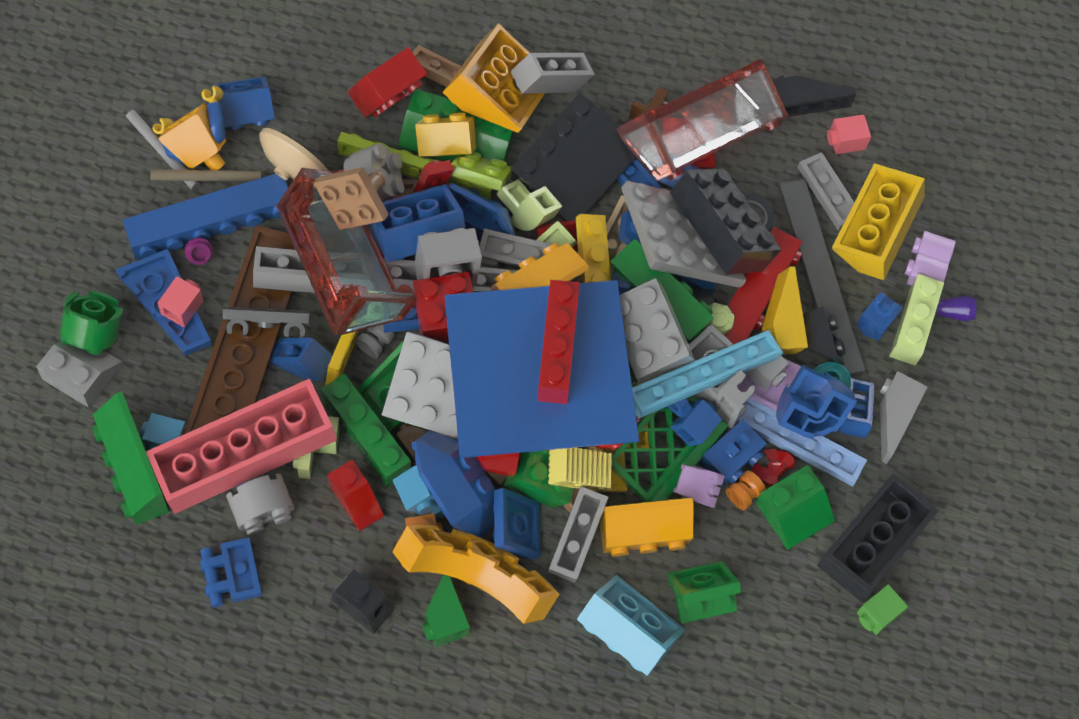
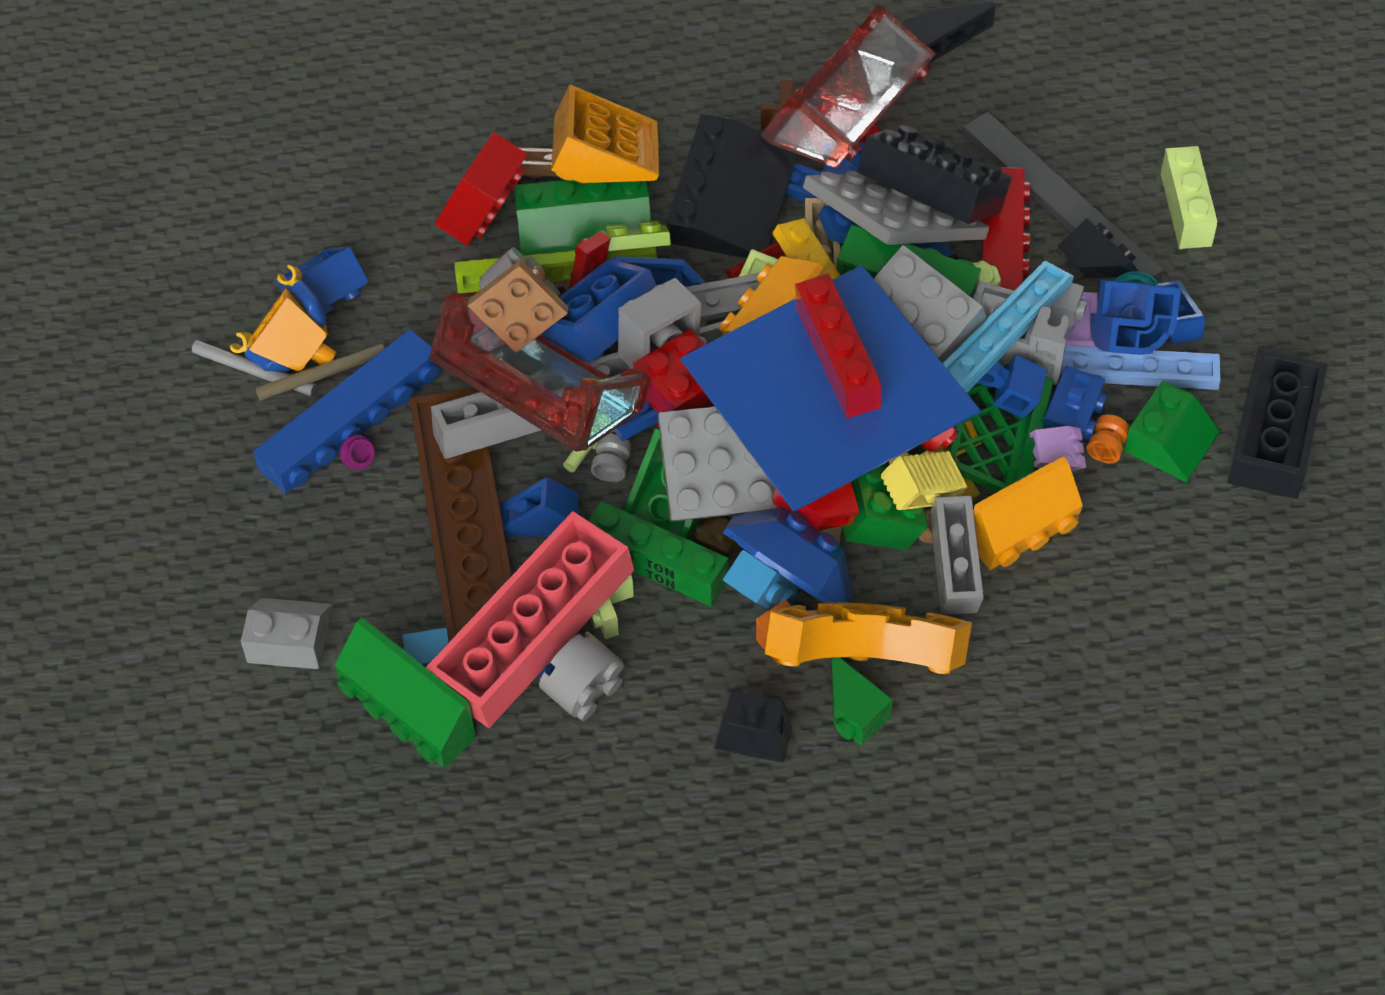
camera: 15 degrees left, 10 degrees down
green brick [60,291,123,355] -> none
blue wing [115,249,212,356] -> none
coral brick [157,276,204,328] -> none
blue plate [200,537,262,608] -> none
dark grey plate [223,306,311,338] -> none
tan dish [259,128,330,184] -> none
yellow tile [325,317,359,386] -> none
red slope [328,459,384,532] -> none
yellow brick [415,113,477,157] -> none
blue plate [493,488,540,560] -> none
yellowish green brick [496,179,562,231] -> none
light grey brick [511,53,595,94] -> none
medium azure slope [577,575,686,676] -> none
green bracket [667,561,741,624] -> none
red piece [752,448,795,487] -> none
yellow slope [762,266,808,355] -> none
light grey plate [797,152,854,230] -> none
coral brick [827,115,871,154] -> none
yellow slope [832,163,925,280] -> none
blue brick [856,292,903,341] -> none
bright green brick [857,584,908,635] -> none
light grey slope [880,371,927,464] -> none
lavender brick [904,231,956,285] -> none
dark purple cone [936,295,976,322] -> none

